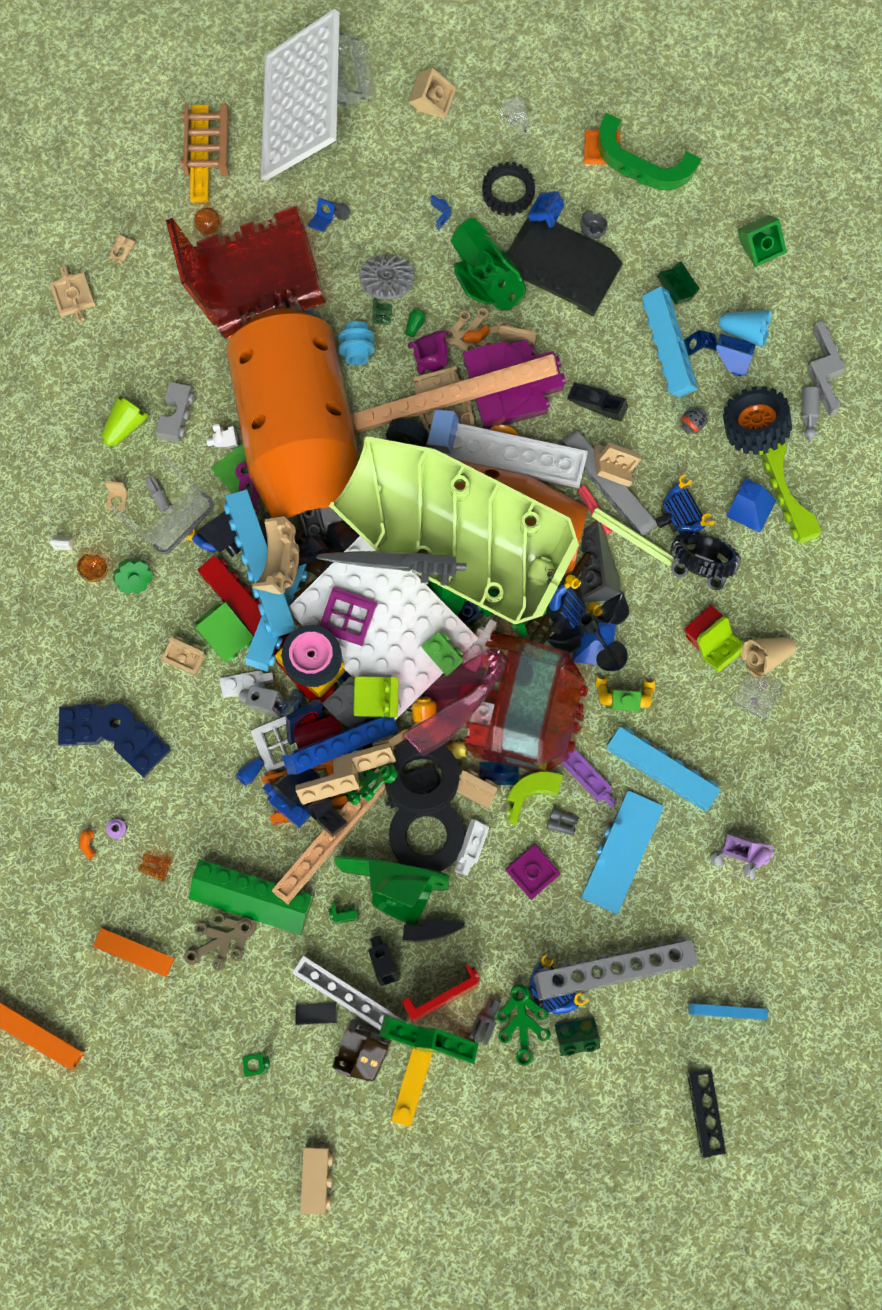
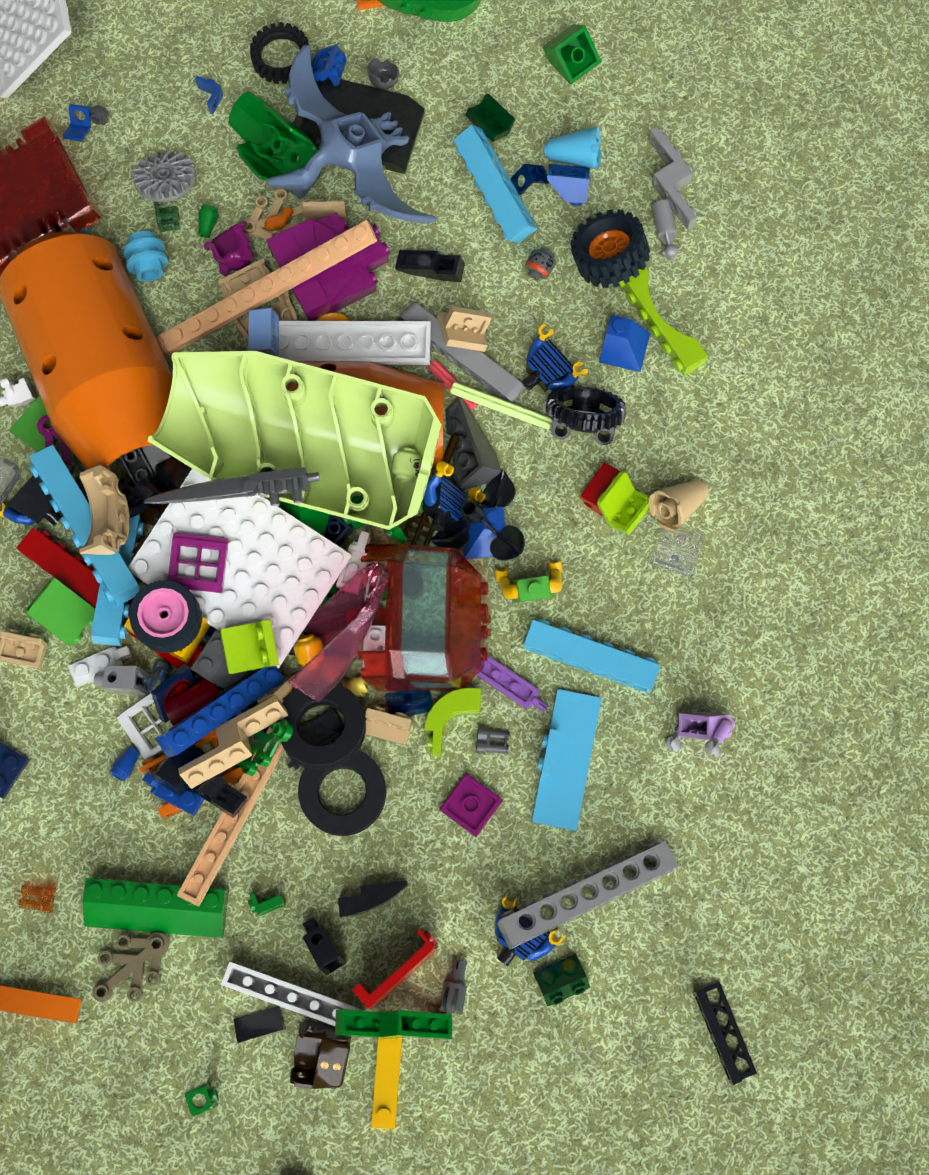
camera: 15 degrees left, 0 degrees up
green piece [334,855,449,925] -> none
black wheel [386,418,429,447] -> none
bright green bracket [421,631,465,676] -> none
white hinge [455,819,489,876] -> none
green plant [497,984,551,1066] -> none
dark azure beam [689,1004,768,1020] -> none
none -> sand blue animal [267,45,437,223]

